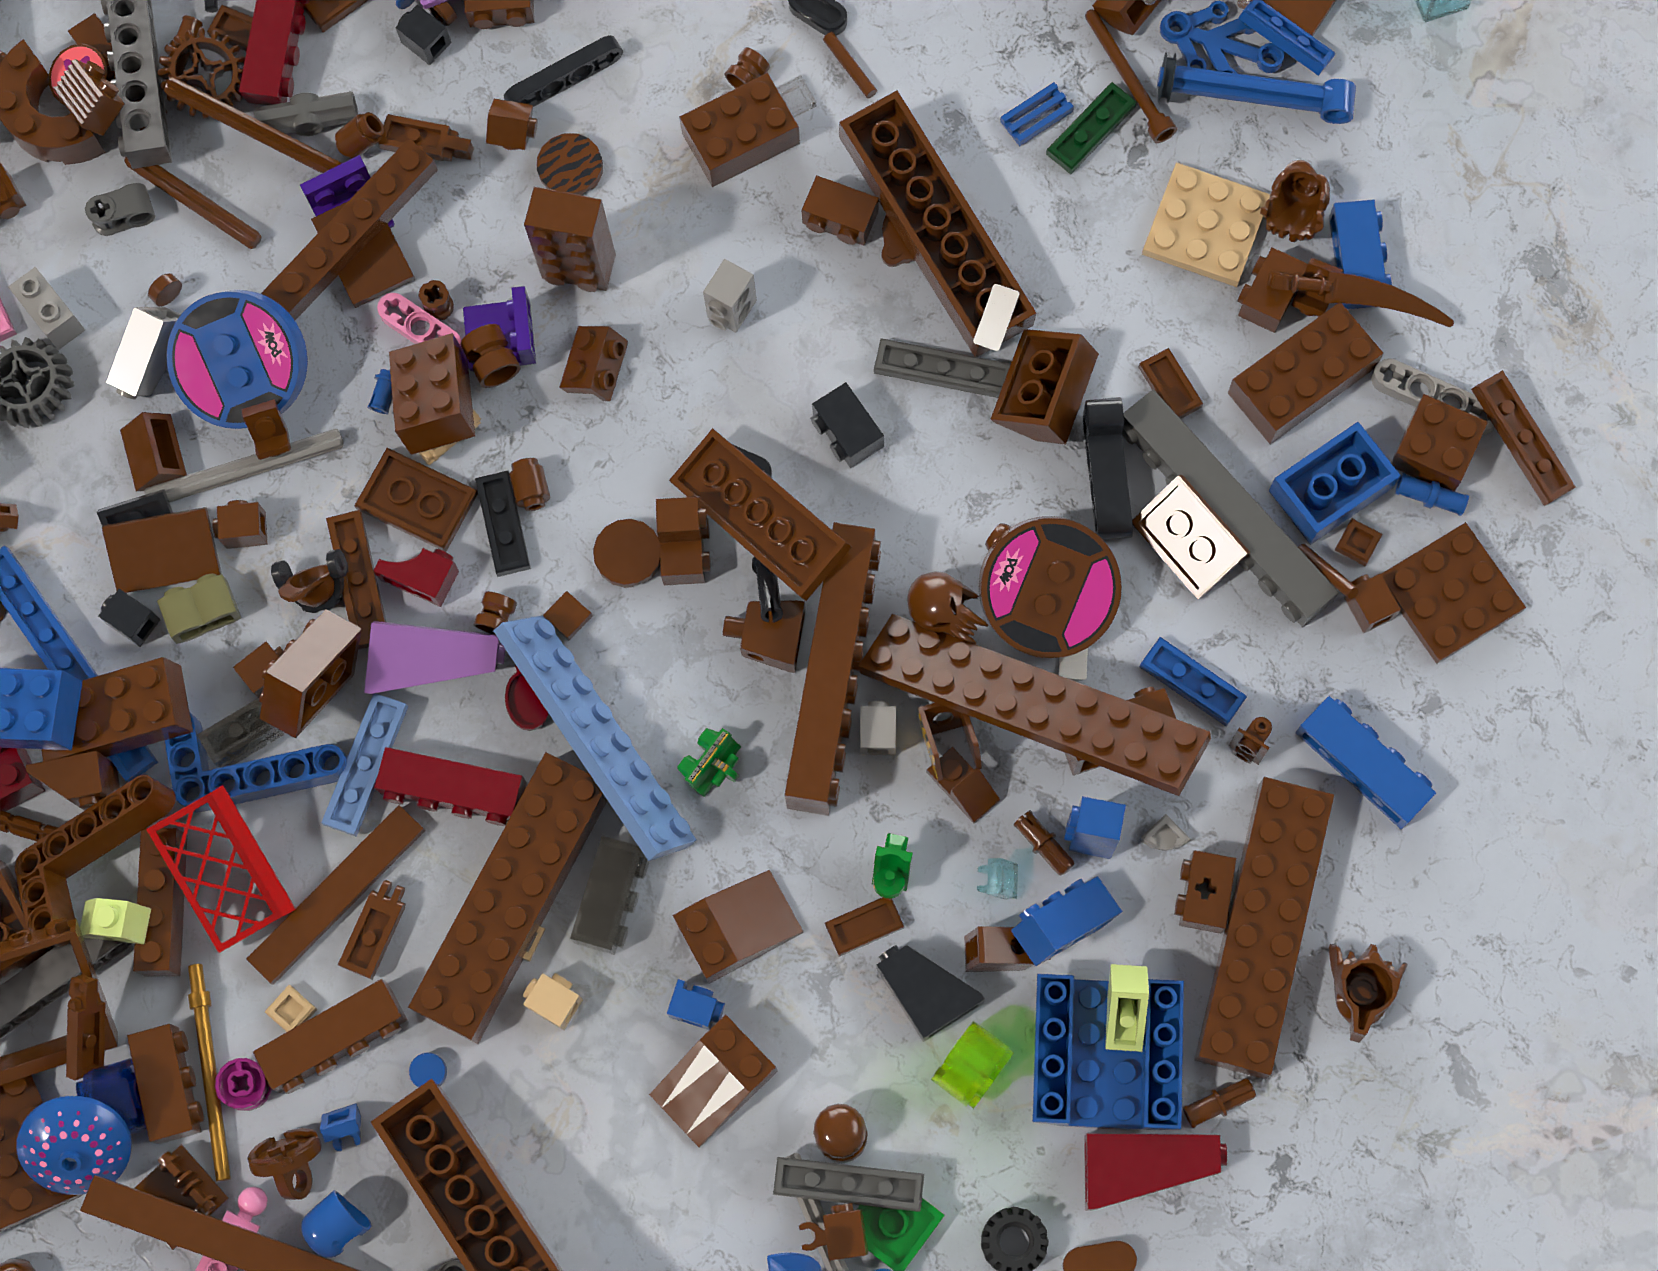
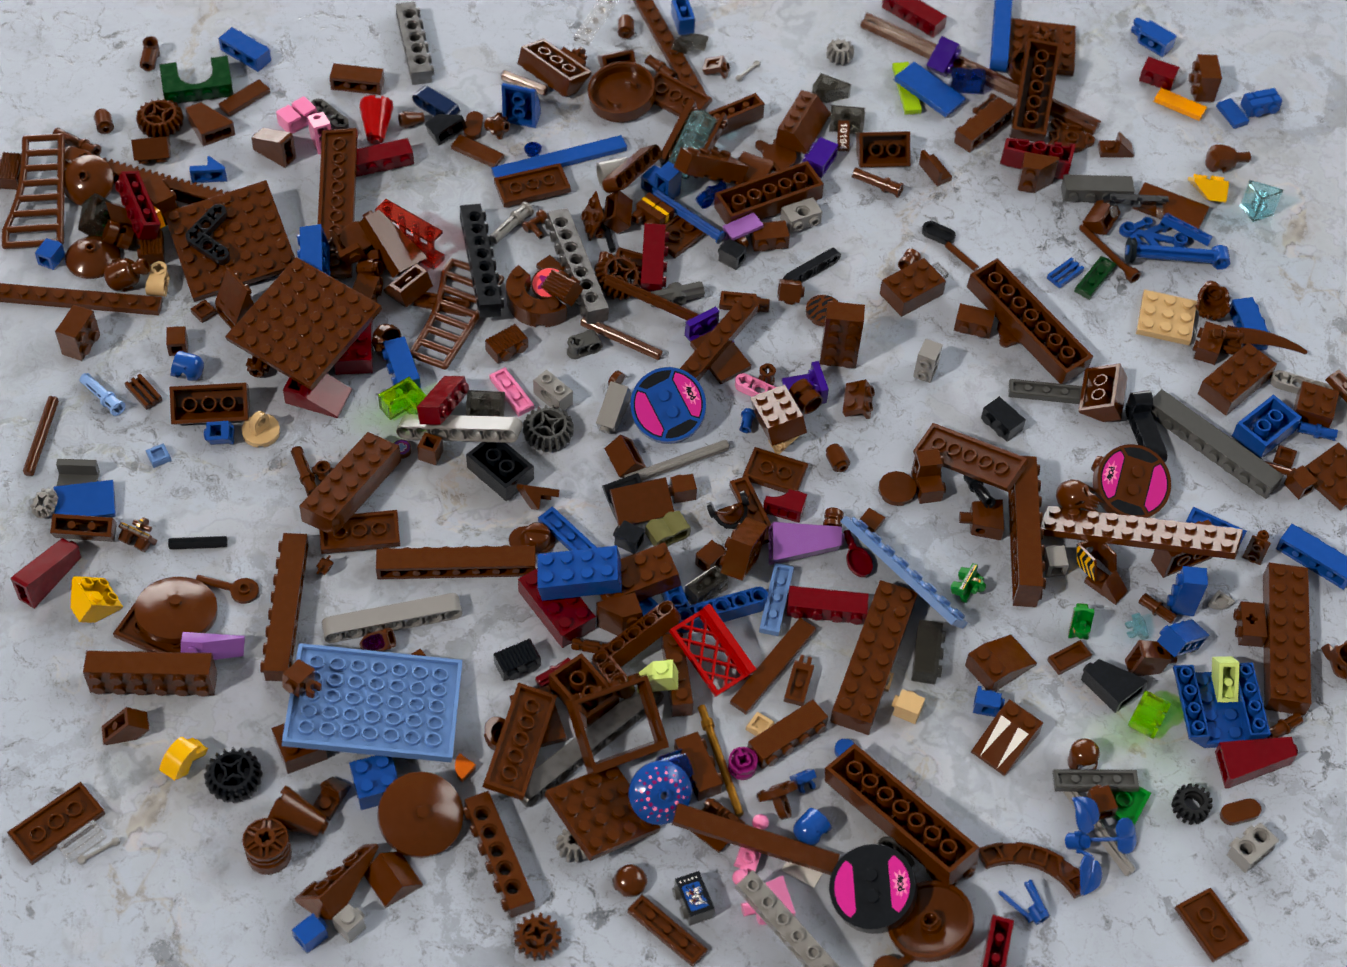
camera: 15 degrees left, 20 degrees down
reddish brown hinge [66,974,106,1081] -> none
reddish brown bracket [242,399,291,460] -> none
reddish brown brick [335,112,384,159] -> none
black tile [475,470,531,577] -> none
white sticker [973,284,1019,351] -> none
tile [1132,475,1251,599] -> none
reddish brown tile [1138,348,1203,419] -> none

